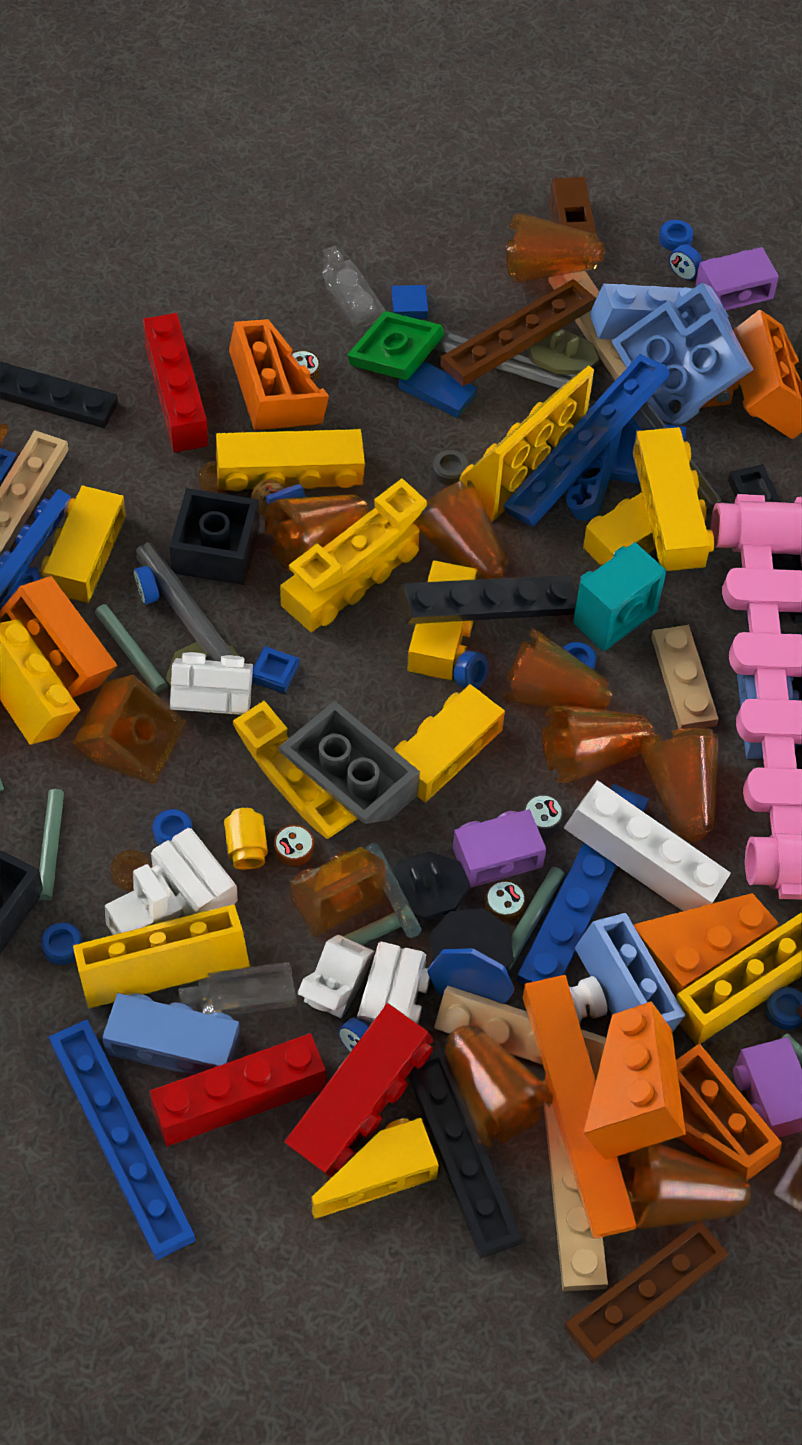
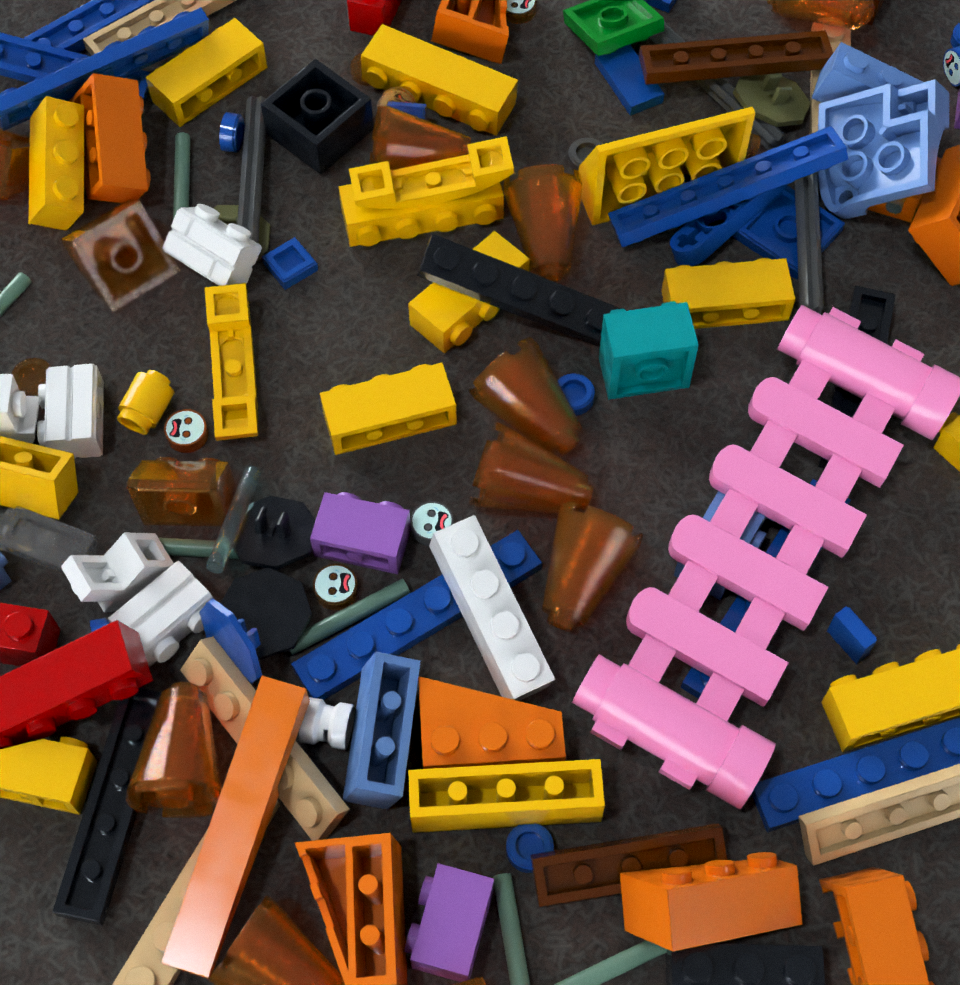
camera: 35 degrees right, 5 degrees up
blue tile [152,809,193,845] -> none
dark grey slope [279,700,420,824] -> none
blue tile [454,650,489,689] -> none
orange wedge [584,1001,686,1160] -> none
yellow brick [633,427,714,571] -> none
tan plate [651,625,718,732] -> none

